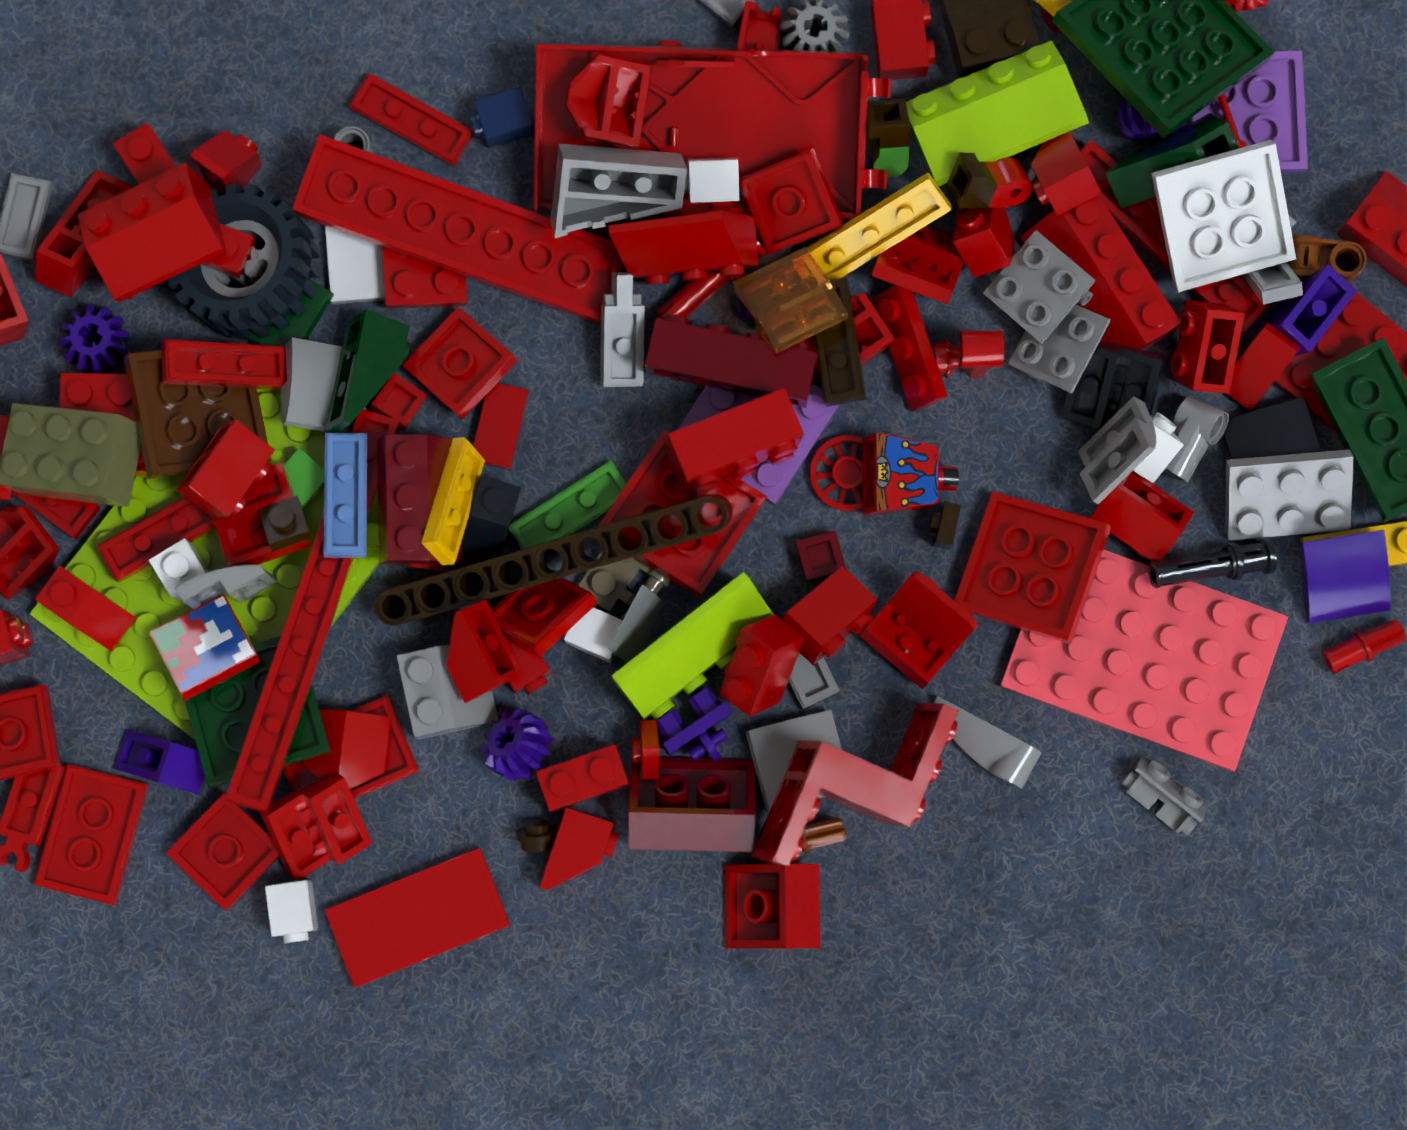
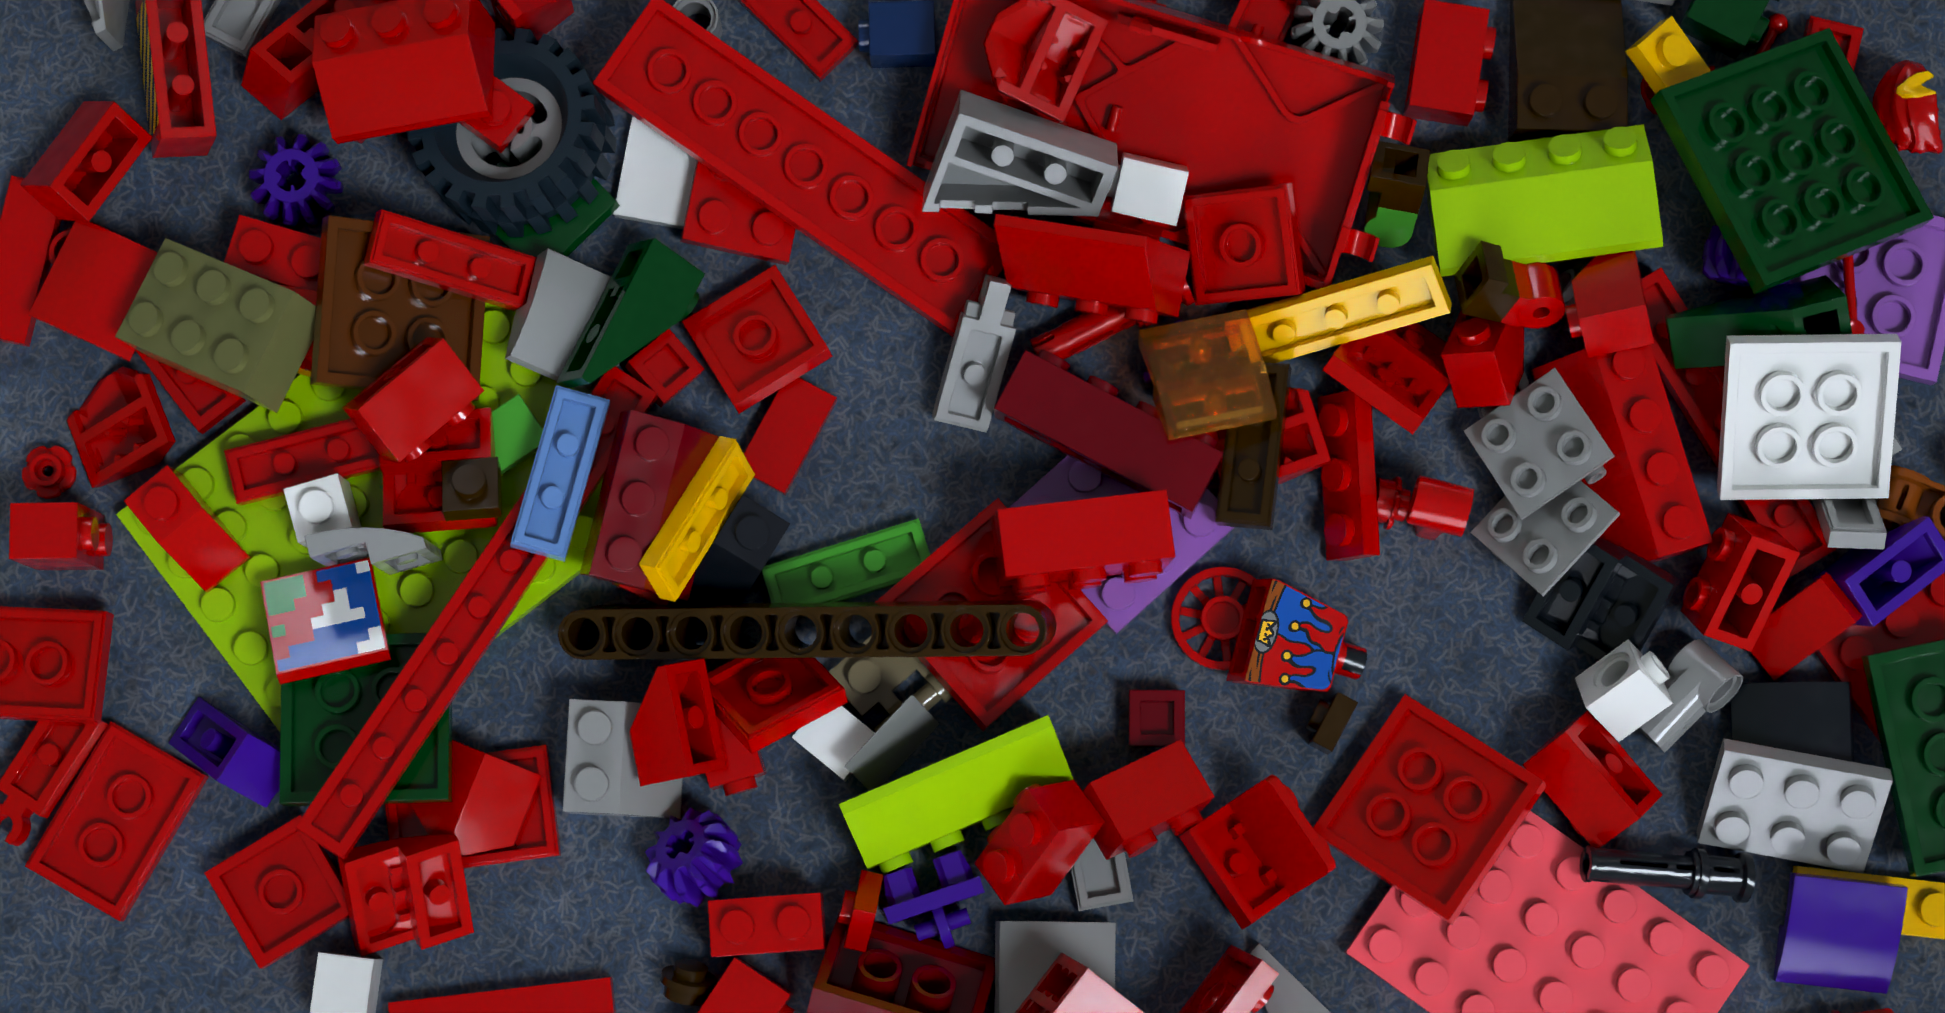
camera: 20 degrees right, 0 degrees up
light grey slope [1078,396,1156,504] -> none

